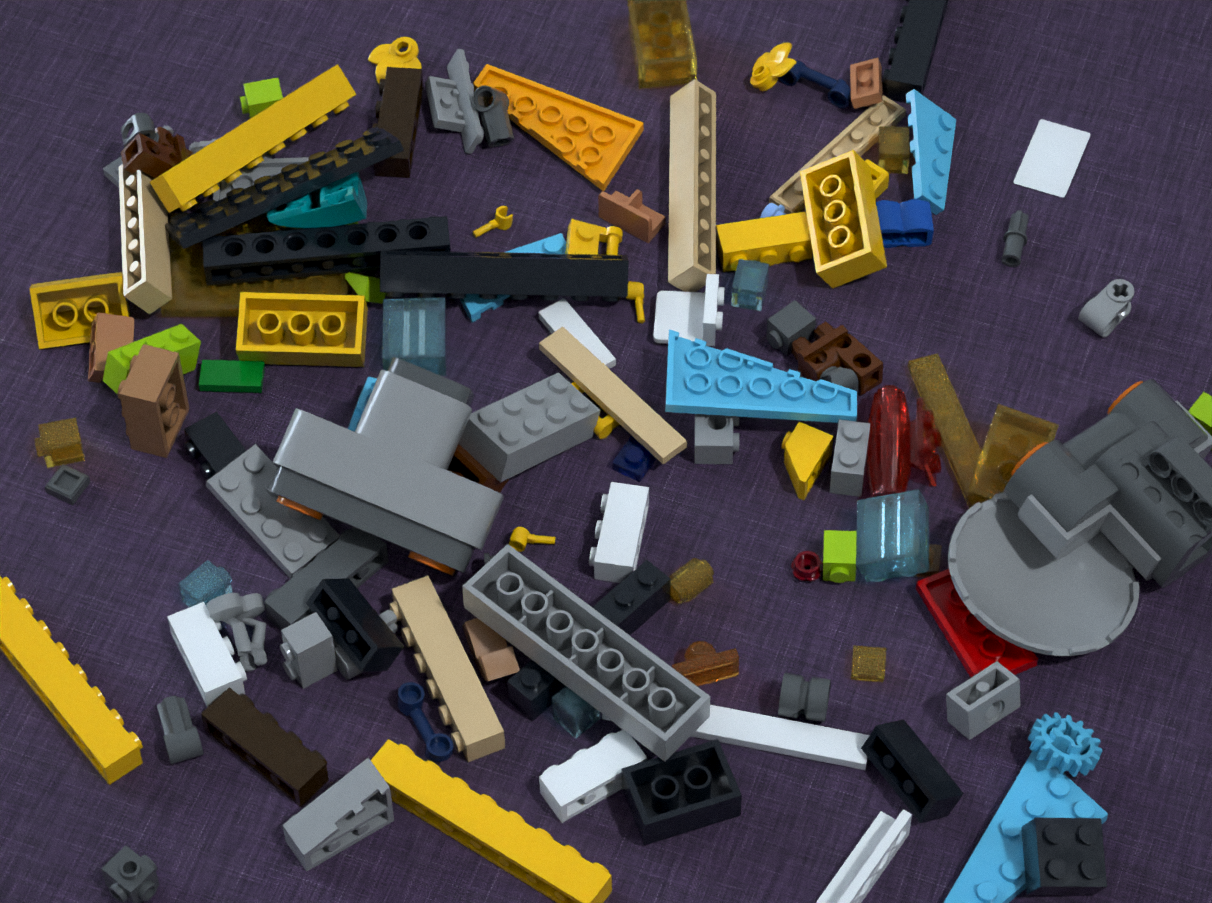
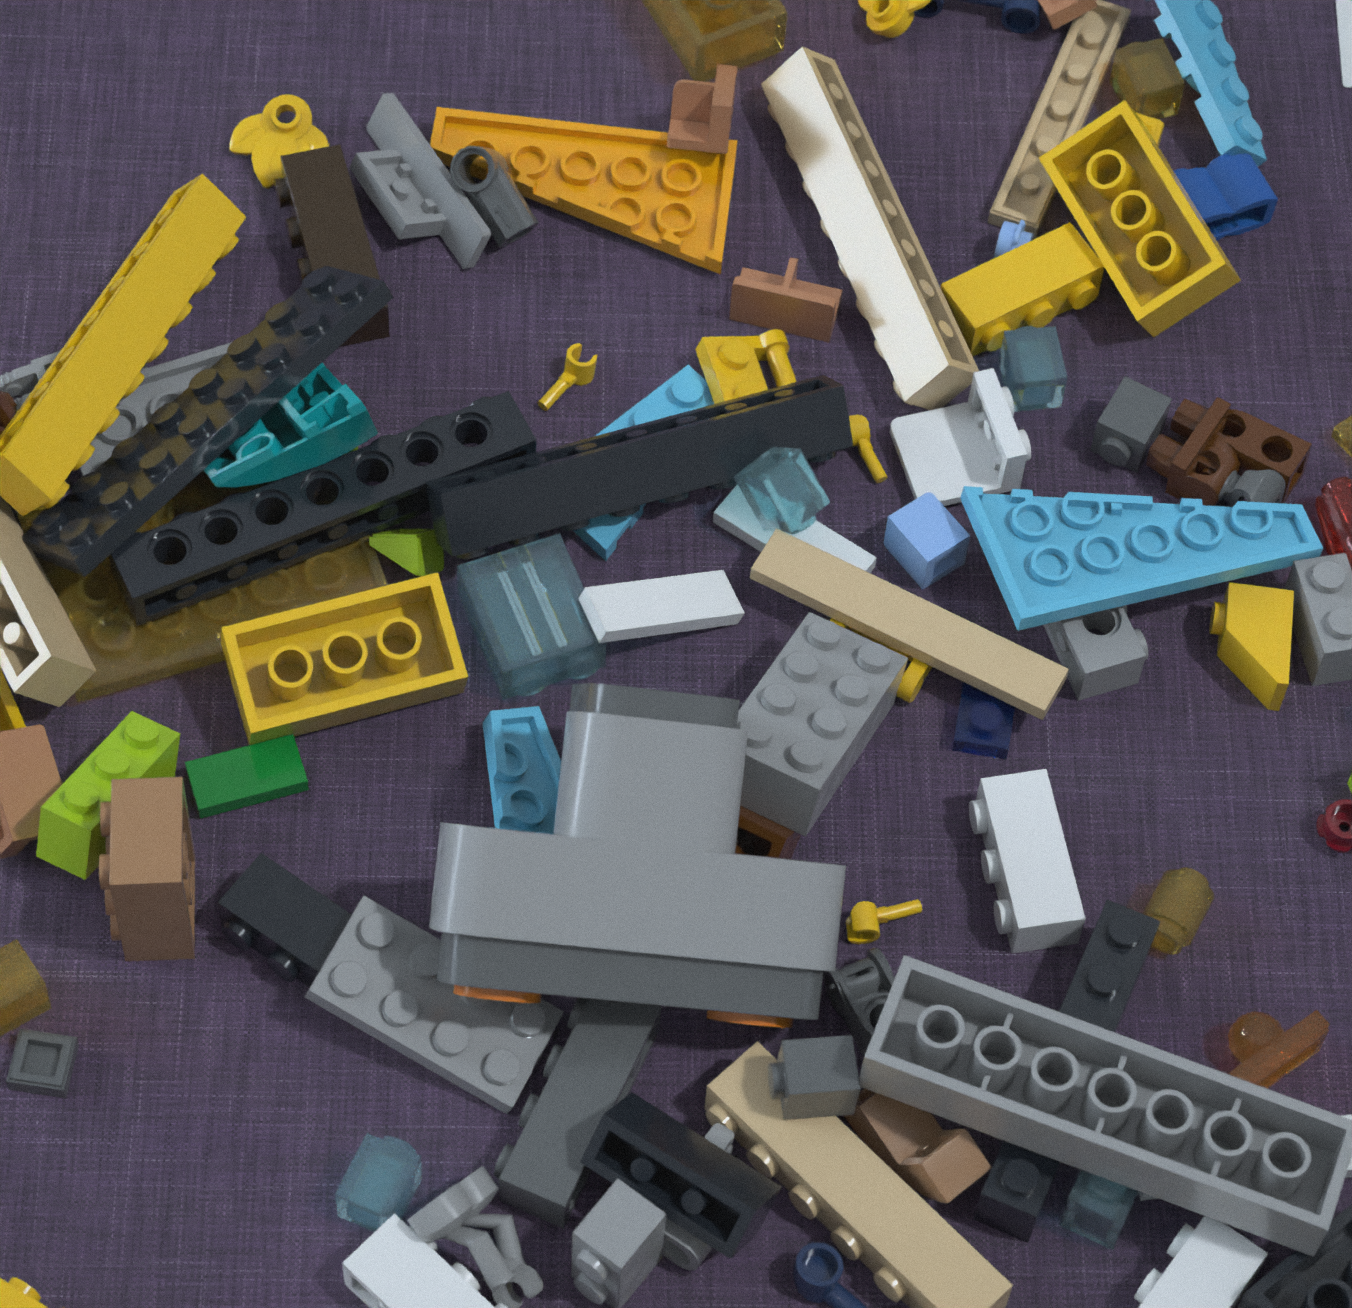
camera: 25 degrees left, 5 degrees up
lime brick [240,77,283,118] -> none
none -> white tile [578,570,745,643]
none -> nougat panel [667,64,738,154]
none -> clear light blue brick [734,447,830,534]
none -> dark grey brick [768,1035,860,1120]
none -> light blue panel [884,492,970,590]

